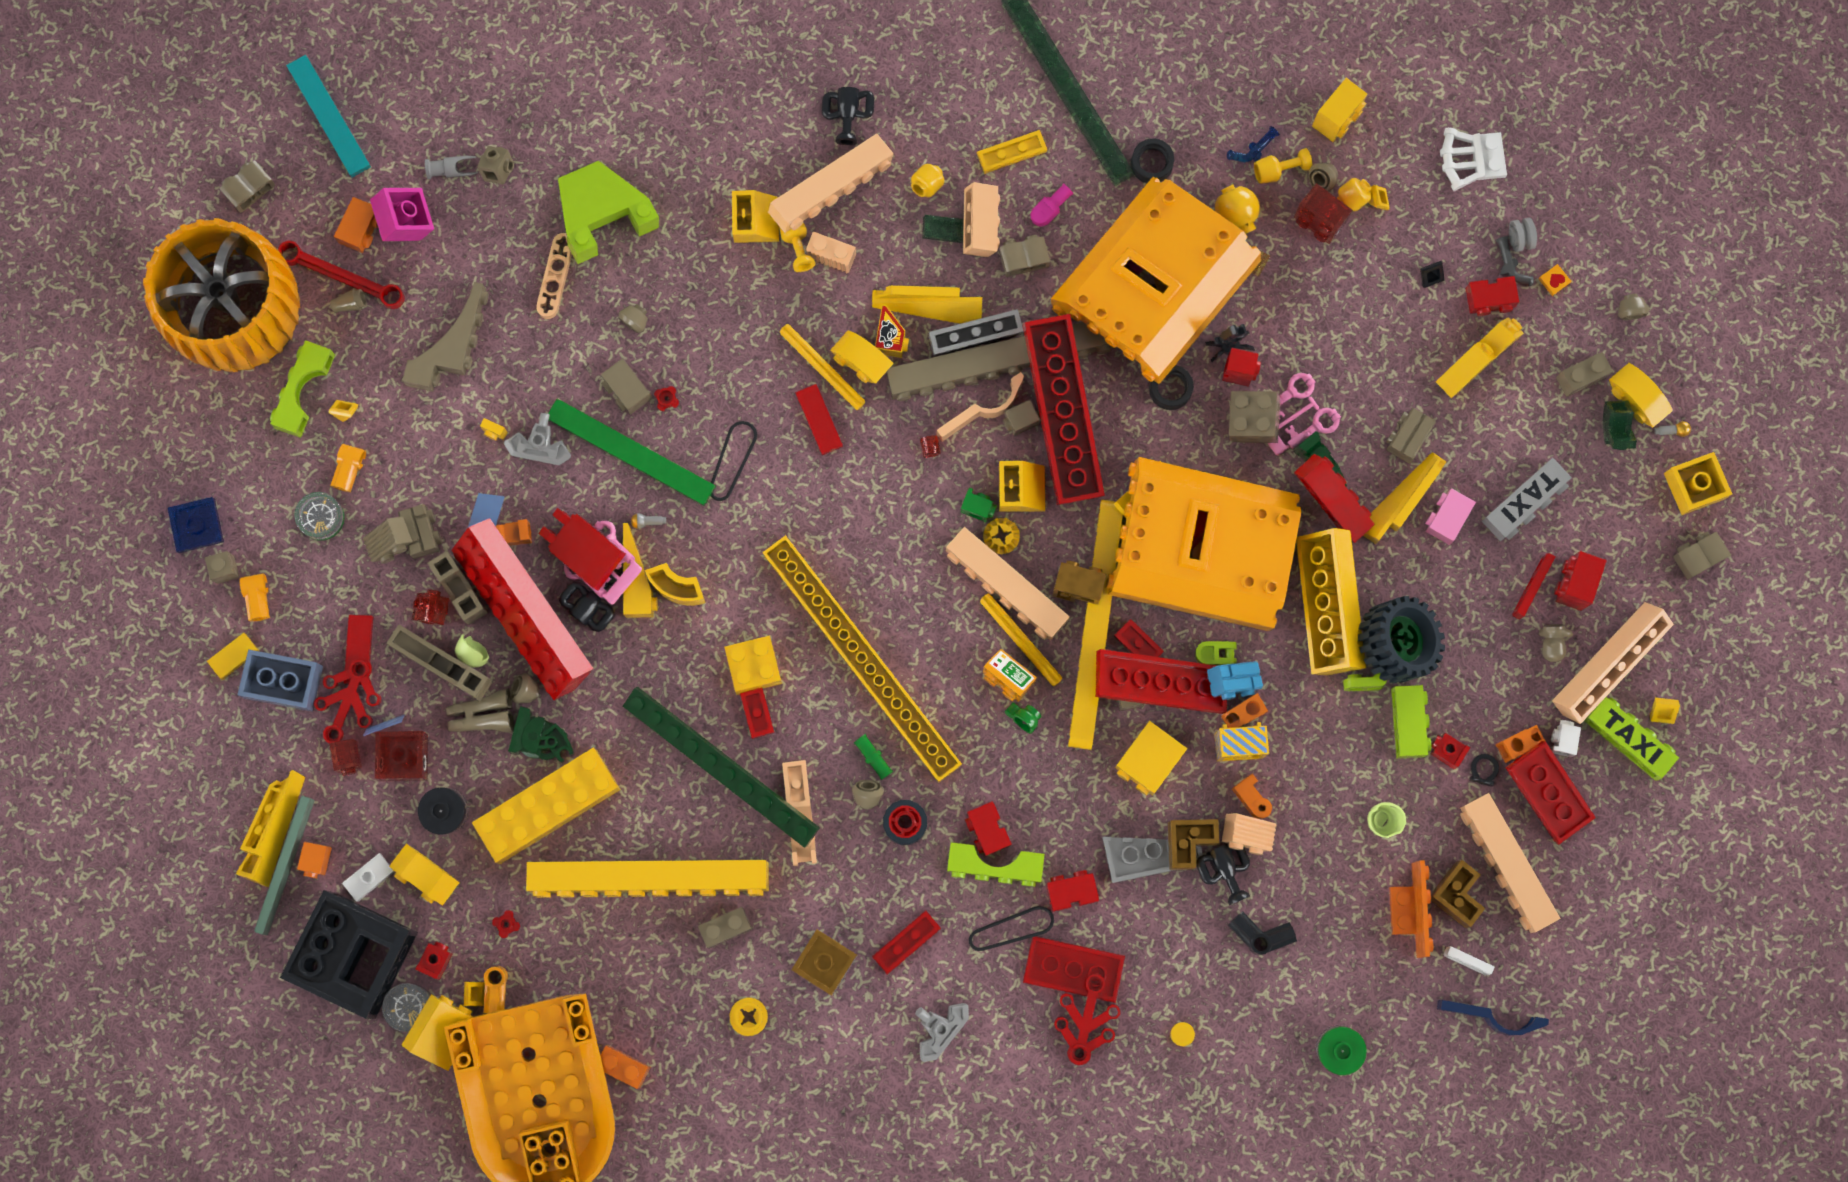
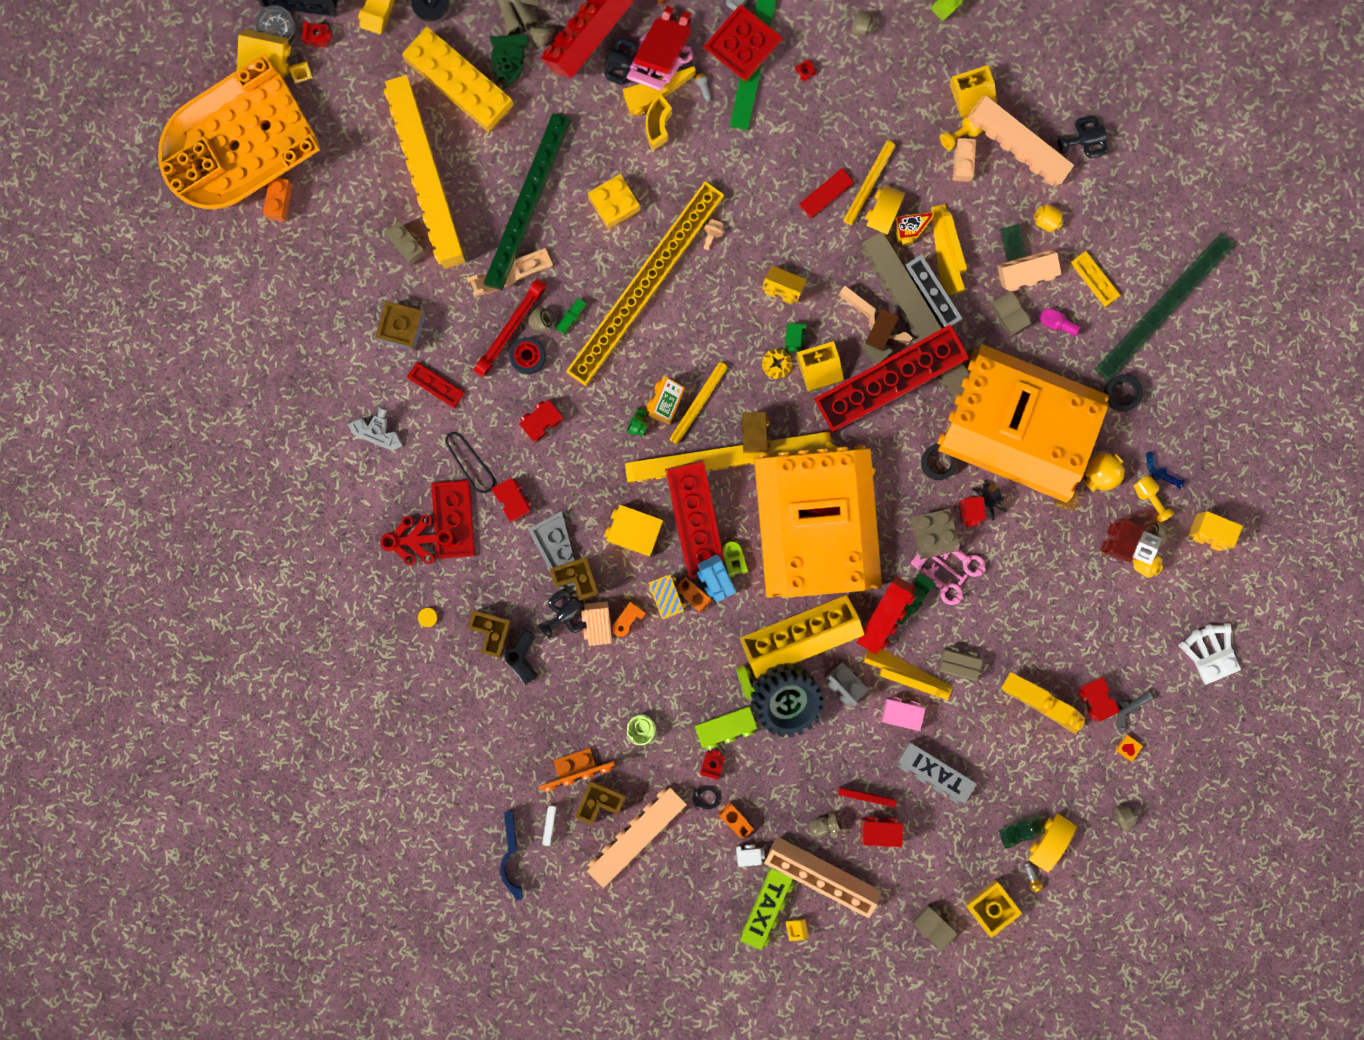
camera: 70 degrees right, 5 degrees up
light orange piece [483,966,508,1013] -> none
red plate [492,910,520,938] -> none
dark tan brick [601,358,652,415] -> none
black piece [711,421,757,501] -> none
yellow gear [730,998,768,1036] -> none
red plate [740,687,775,739] -> none
clear red hose [920,435,941,458] -> none
light nougat brick [946,527,1070,641] -> none
lime arch [947,842,1045,887] -> none
red plate [1114,619,1164,657] -> none
green piece [1316,1025,1367,1075] -> none
yellow slope [1368,185,1390,210] -> none
black slope [1420,261,1445,288] -> none
red tile [1505,741,1596,845] -> none
light grey wheel [1509,217,1537,252] -> none
dark tan brick [1556,352,1613,397] -> none
none -> pearl gold brick [467,610,512,658]
none -> red piece [473,278,547,378]
none -> red plate [703,4,783,83]
none -> light nougat piece [703,219,724,250]
none -> yellow slope [762,265,807,304]
none -> light grey bracket [825,662,868,706]
none -> reddish brown tile [865,309,899,352]
none -> white brick [1133,531,1162,565]

